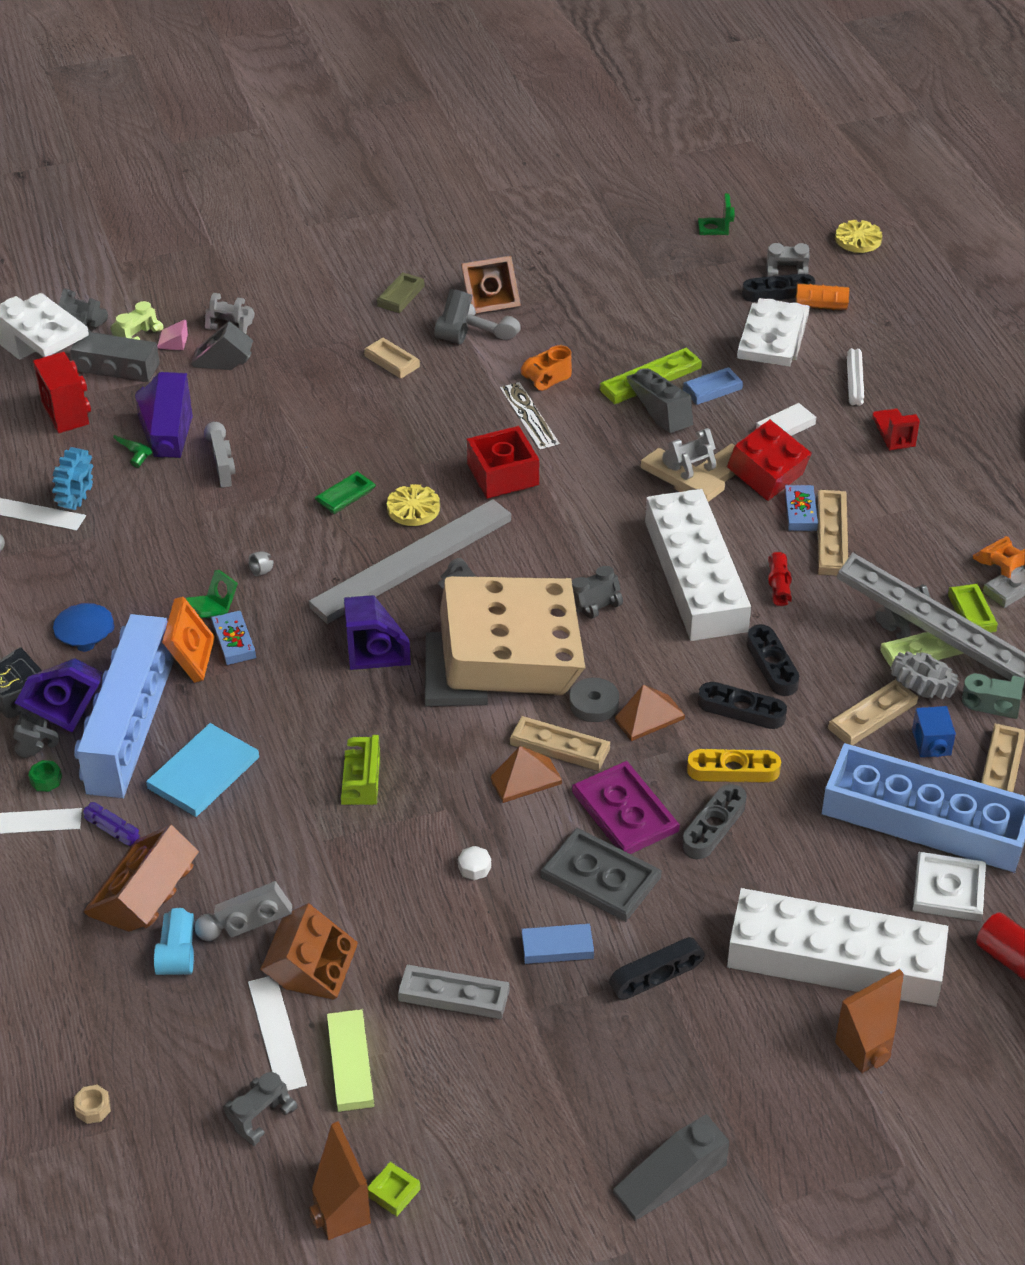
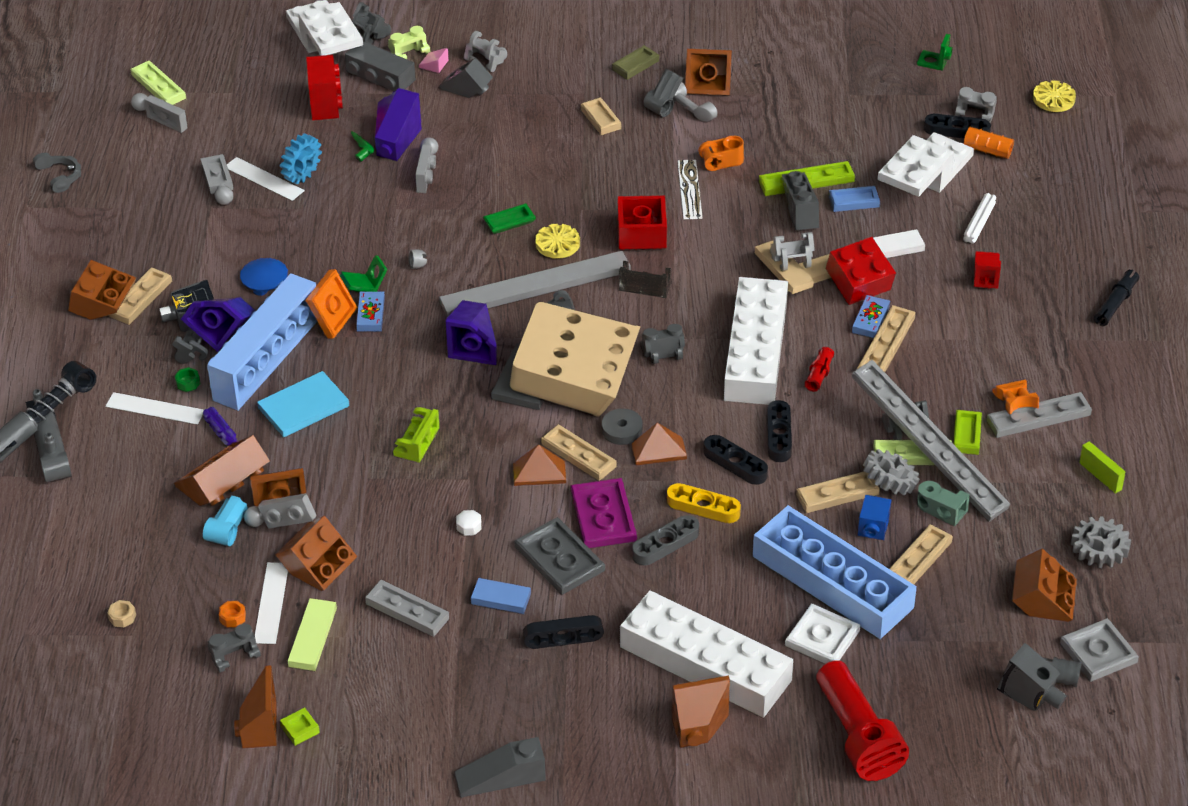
camera: 20 degrees right, 0 degrees up
none -> orange tile [219,601,246,628]
none -> dark orange slope [250,468,306,506]
none -> clear smoke hinge [619,261,672,298]

